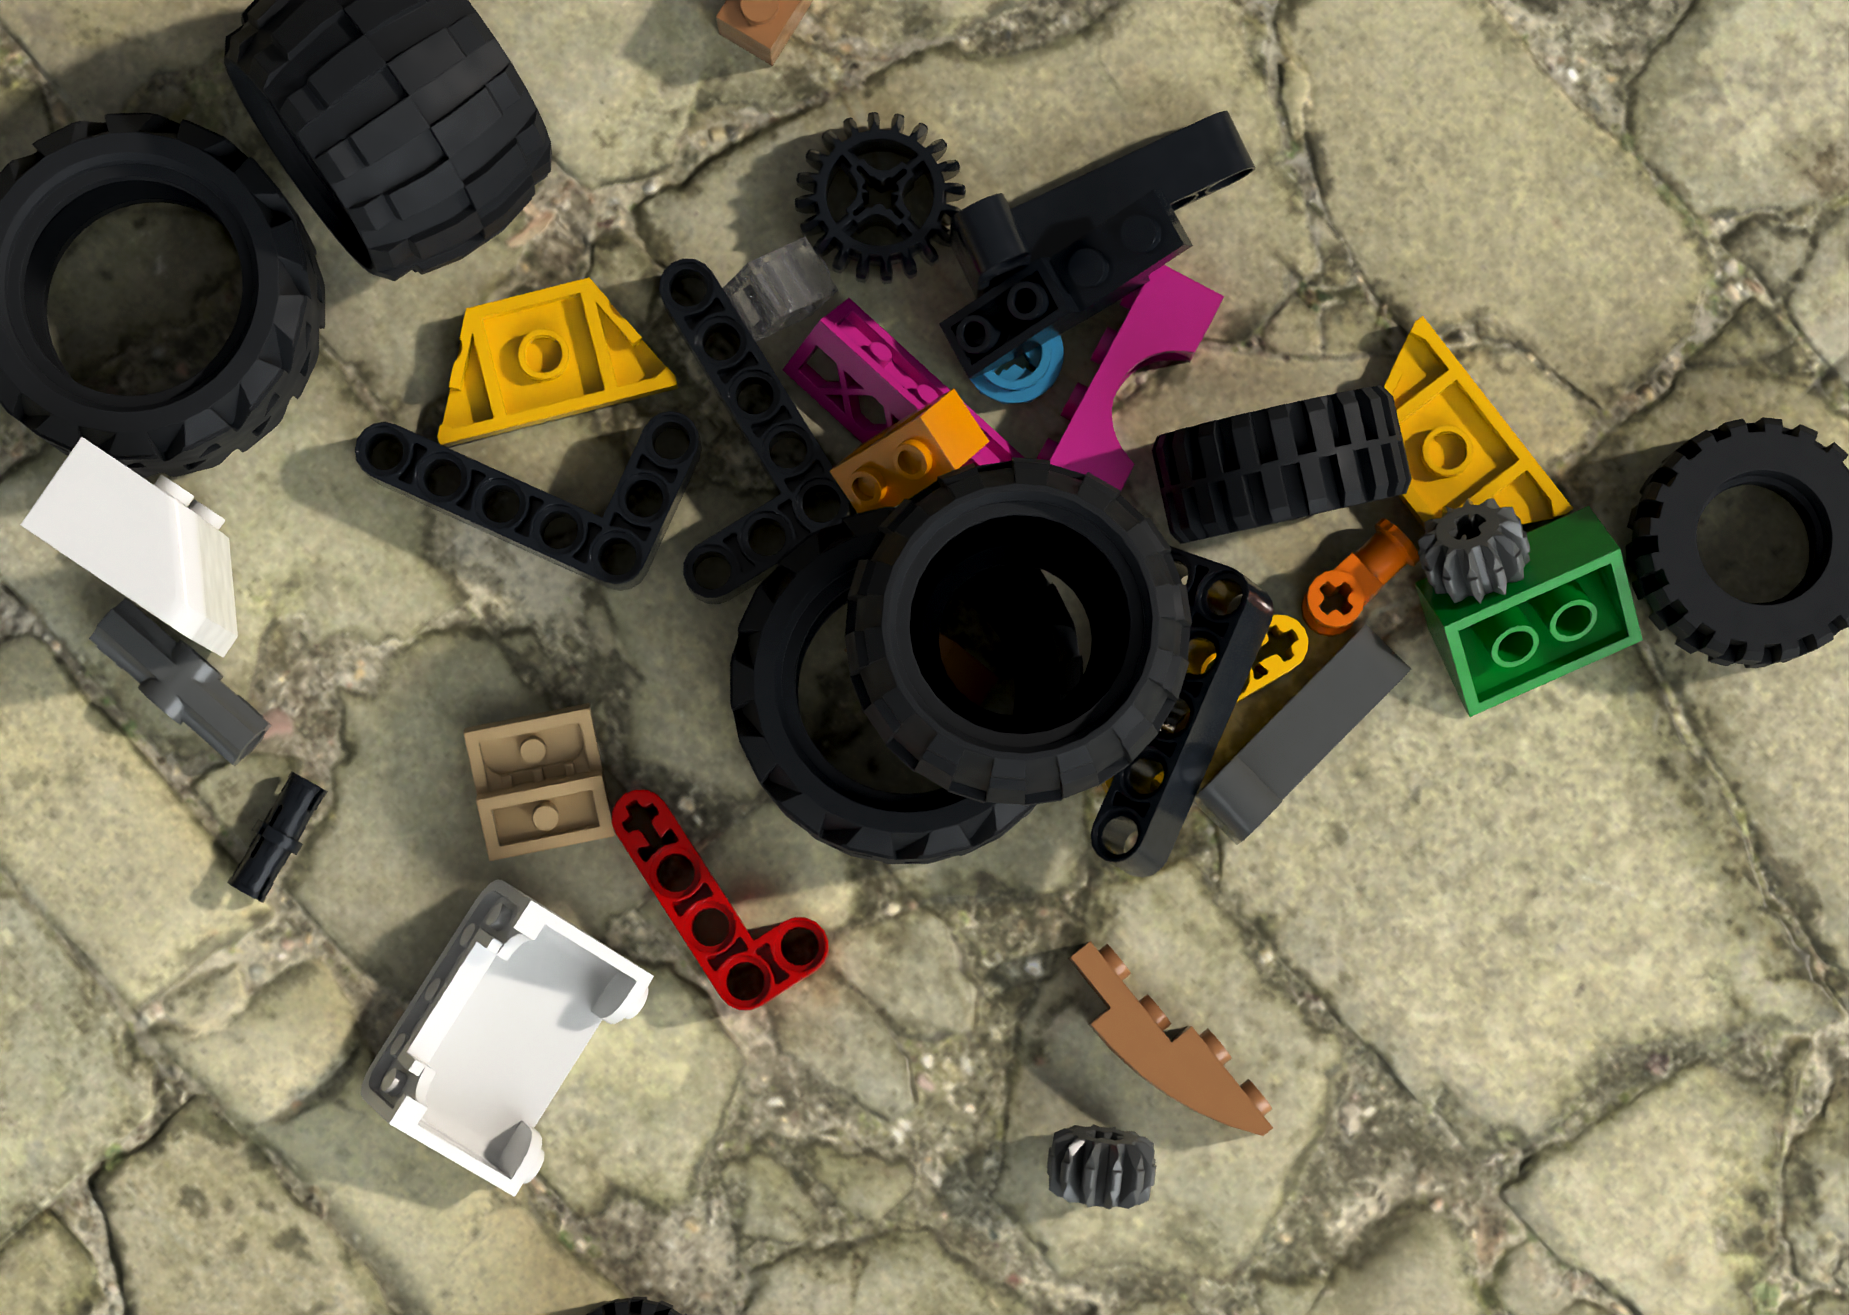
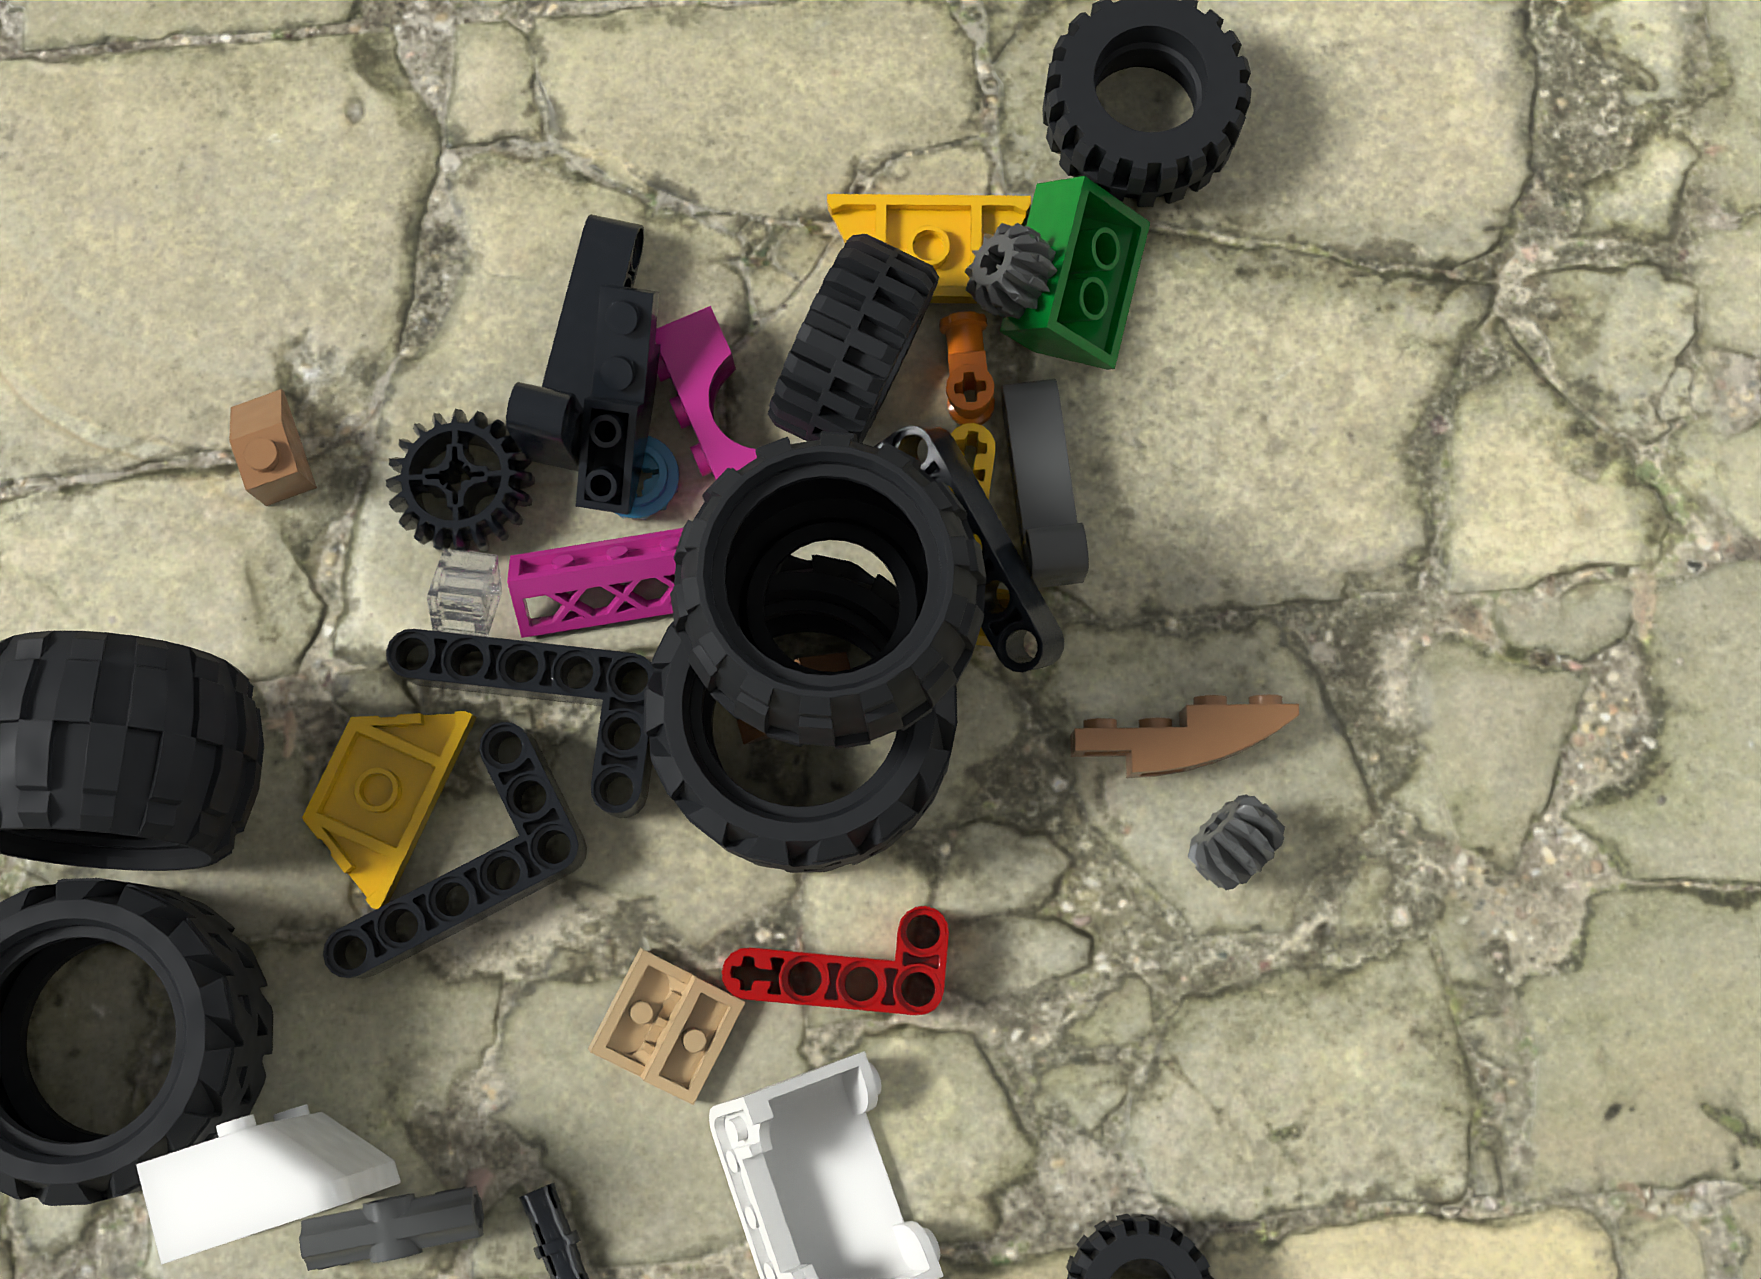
camera: 45 degrees left, 5 degrees down
light orange brick [830,388,990,513] -> none

